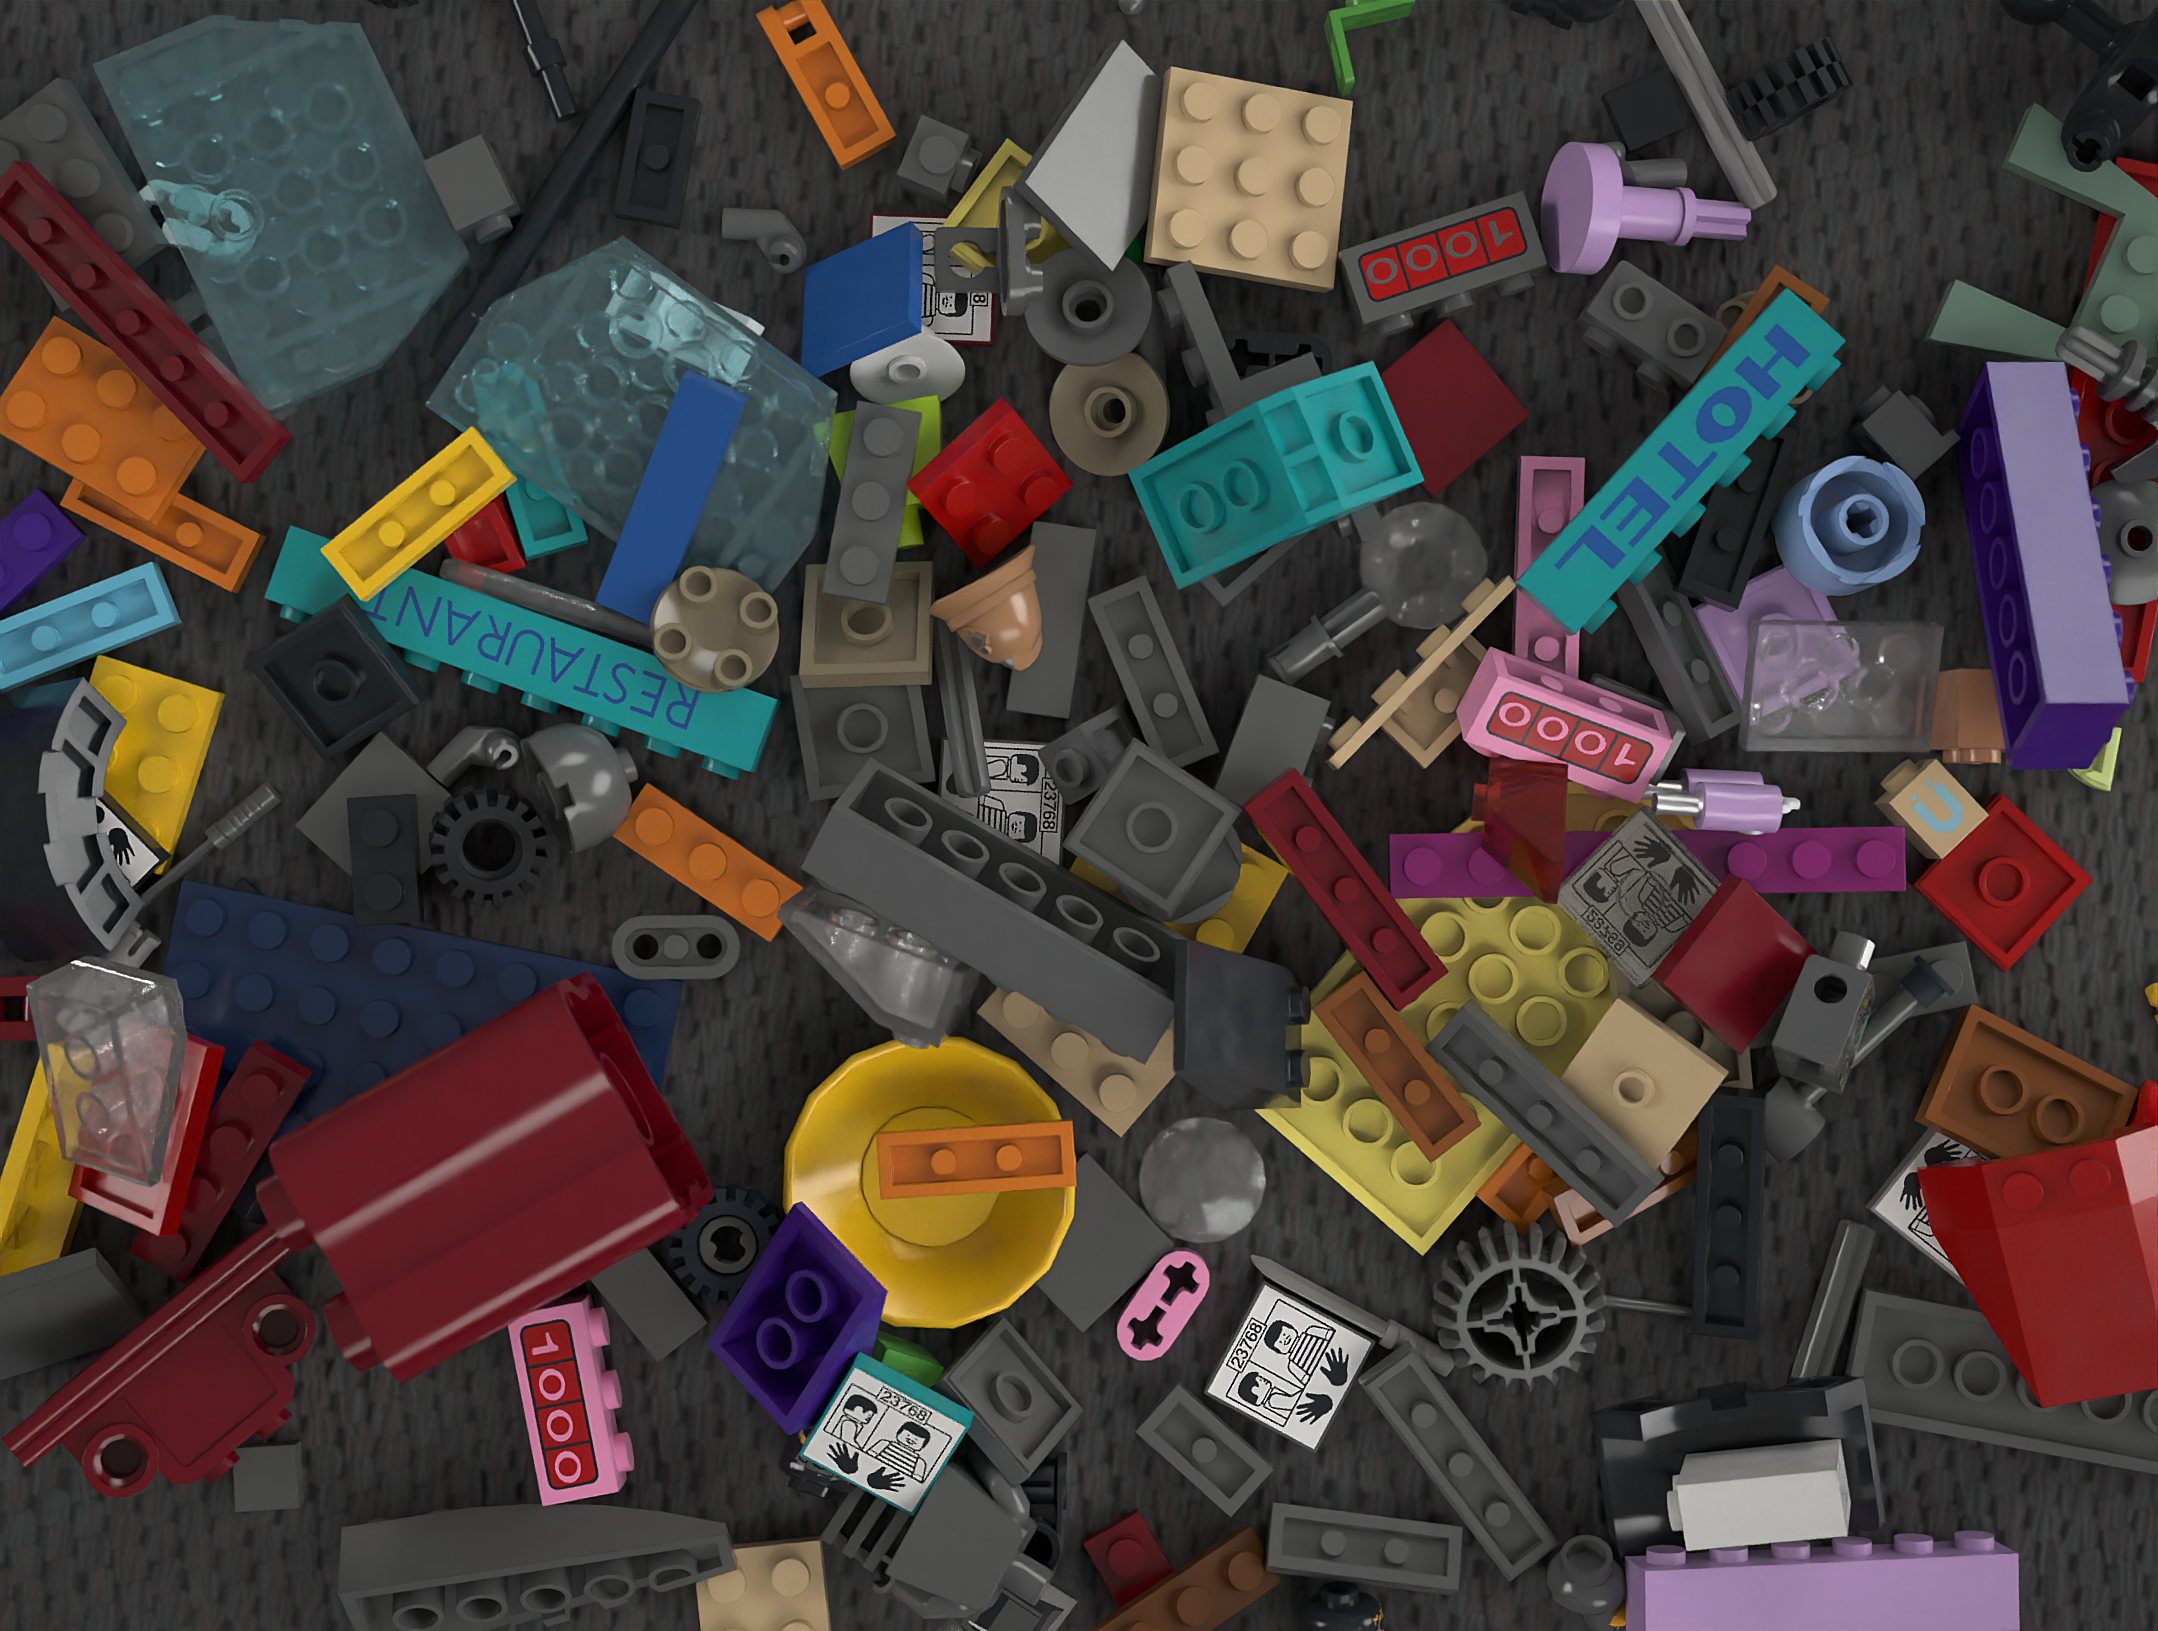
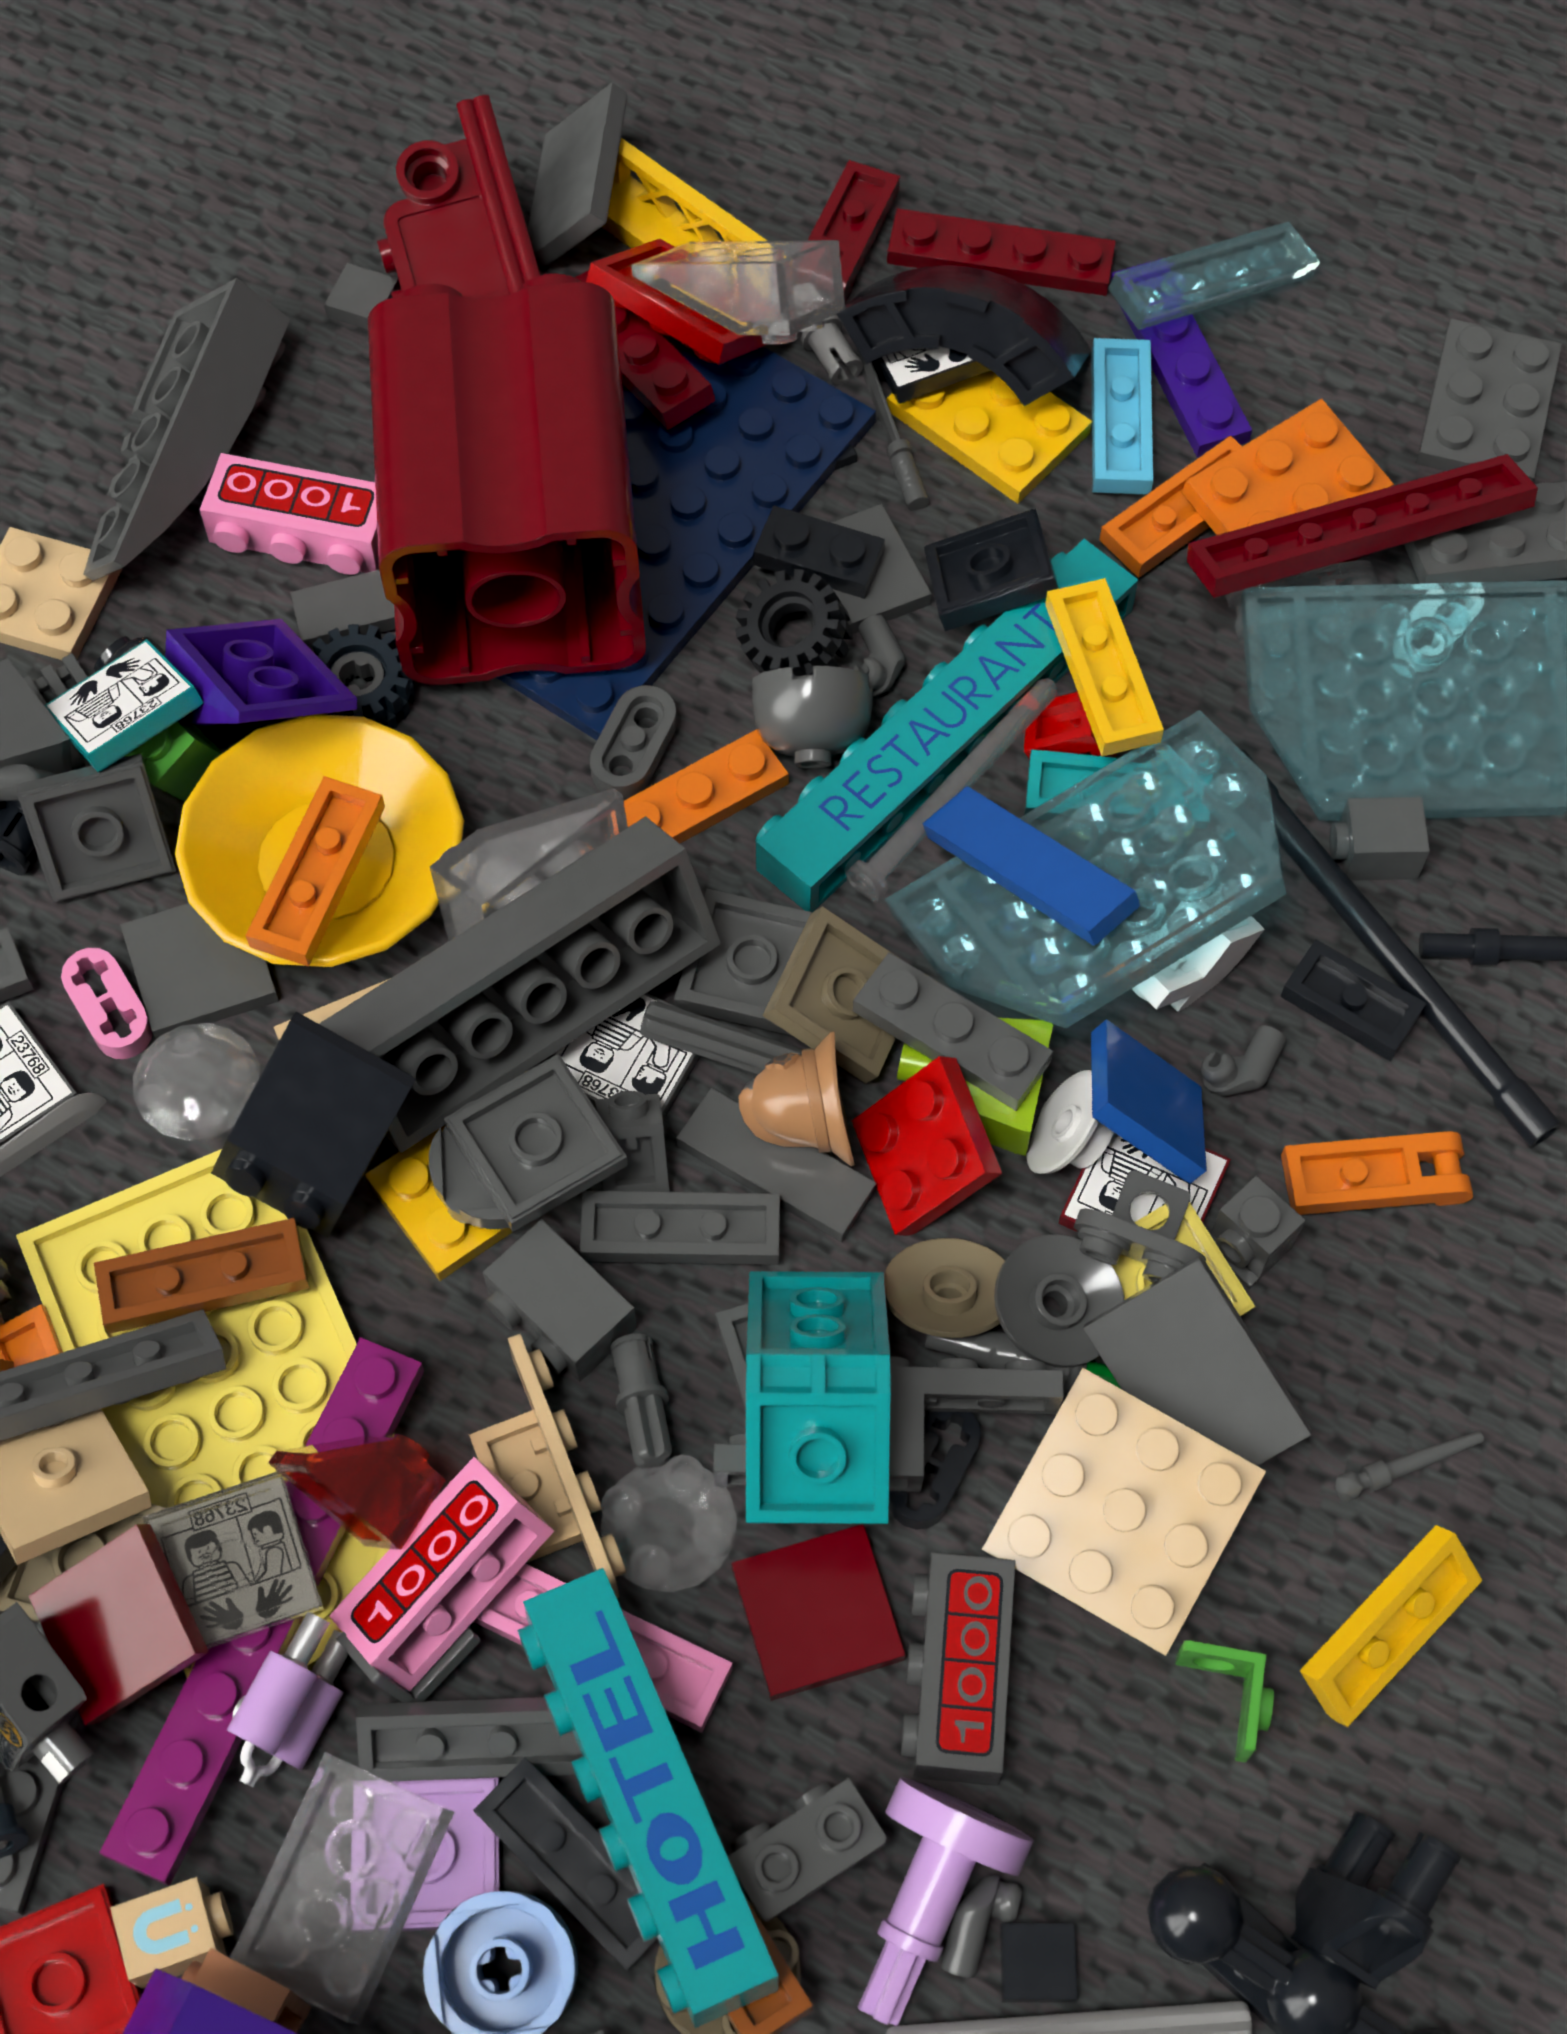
camera: 115 degrees right, 25 degrees down
dark tan dish [650,566,779,693] -> none
dark red plate [1240,767,1449,1012] -> none

